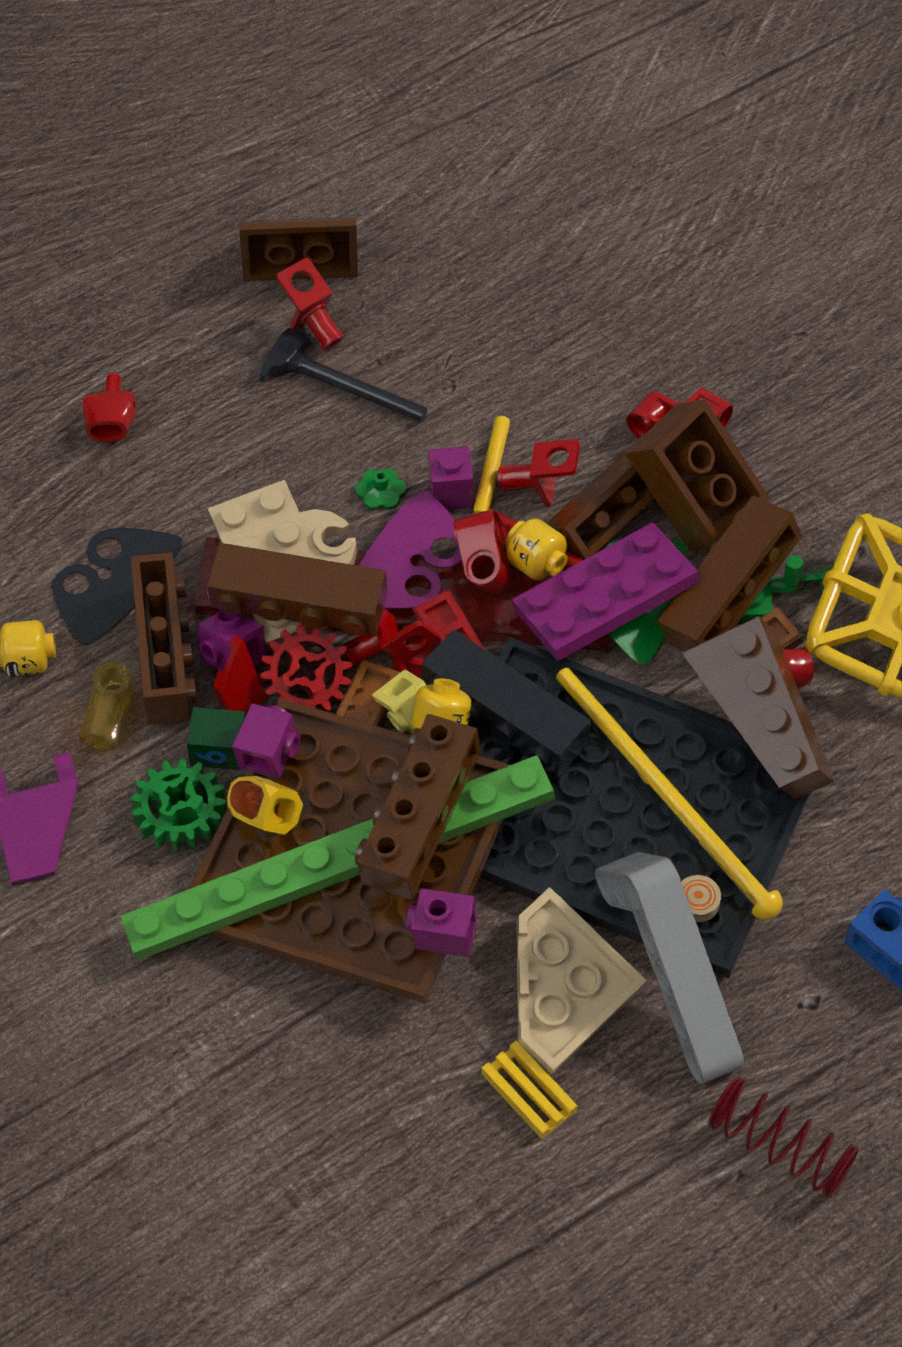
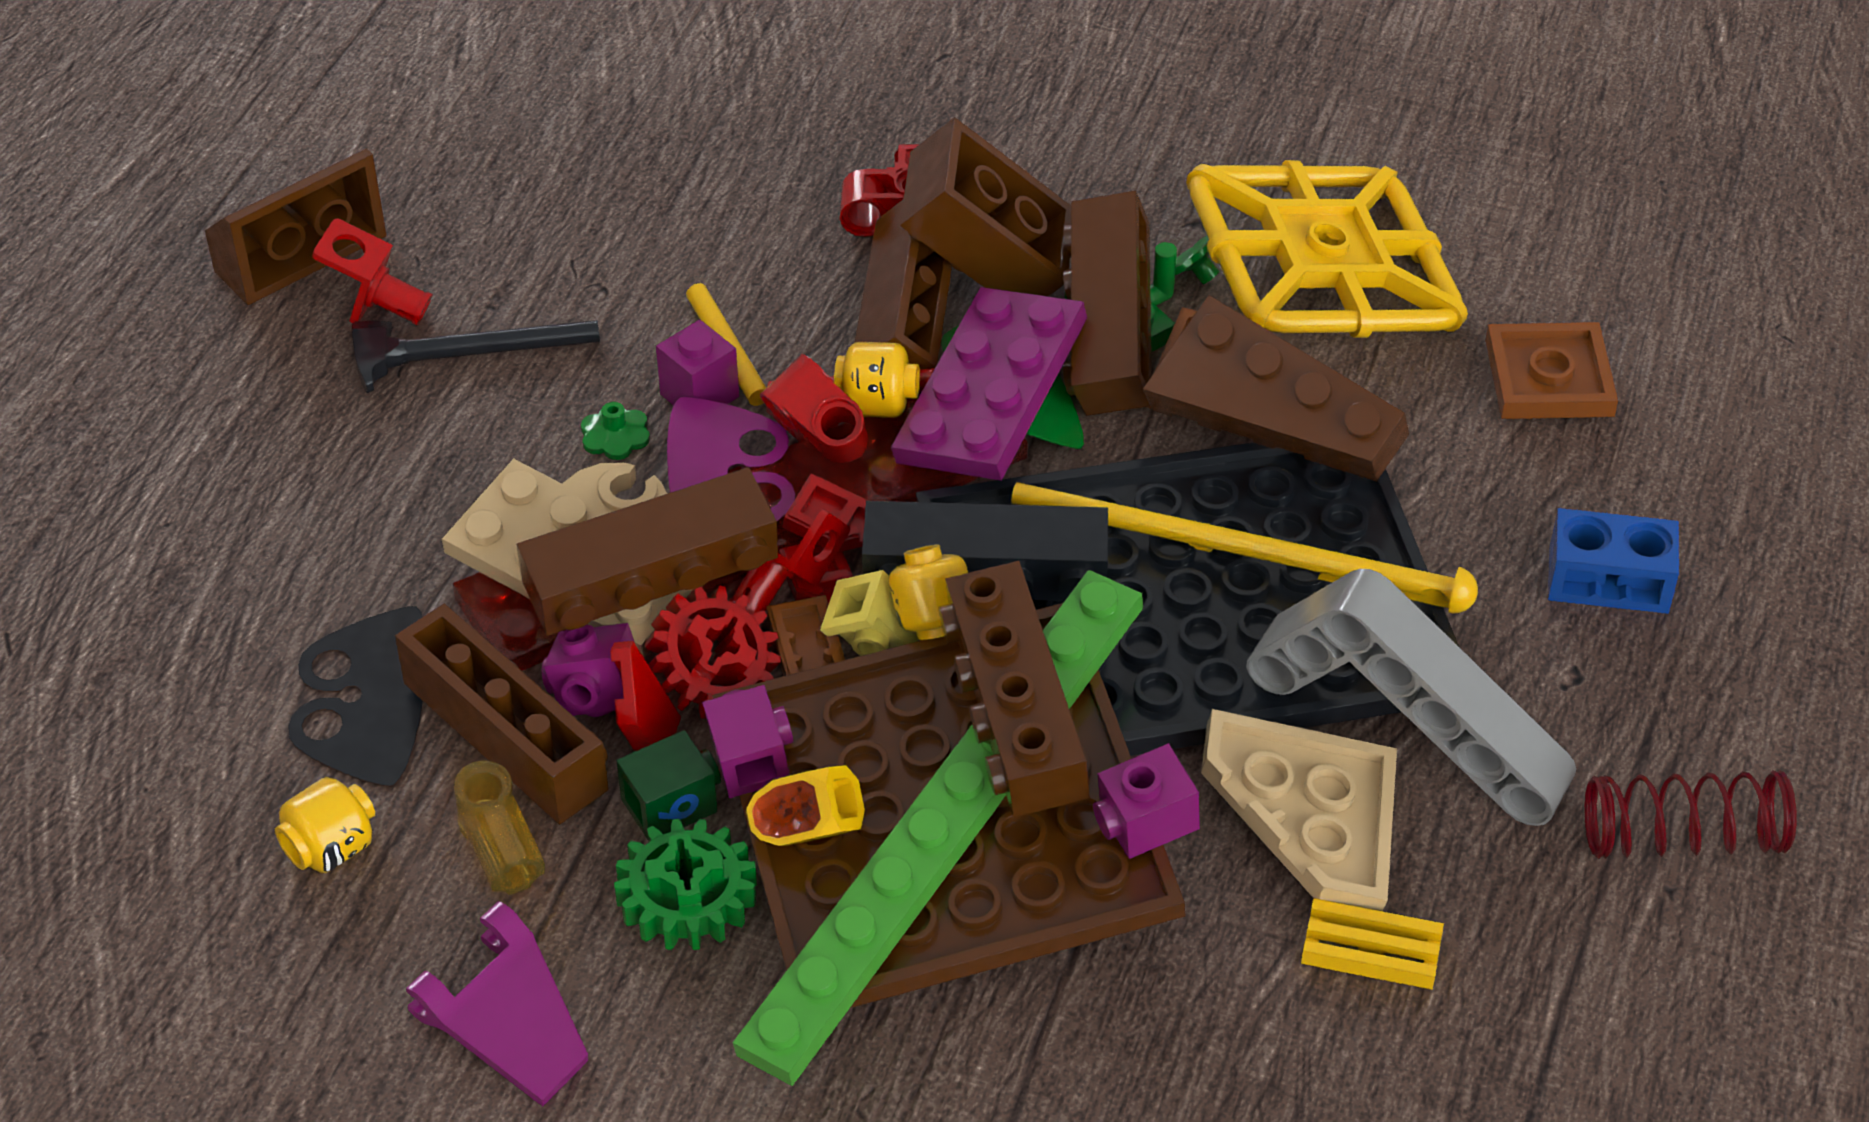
camera: 35 degrees left, 10 degrees down
red piece [83,373,137,442] -> none
red bracket [498,439,580,506] -> none

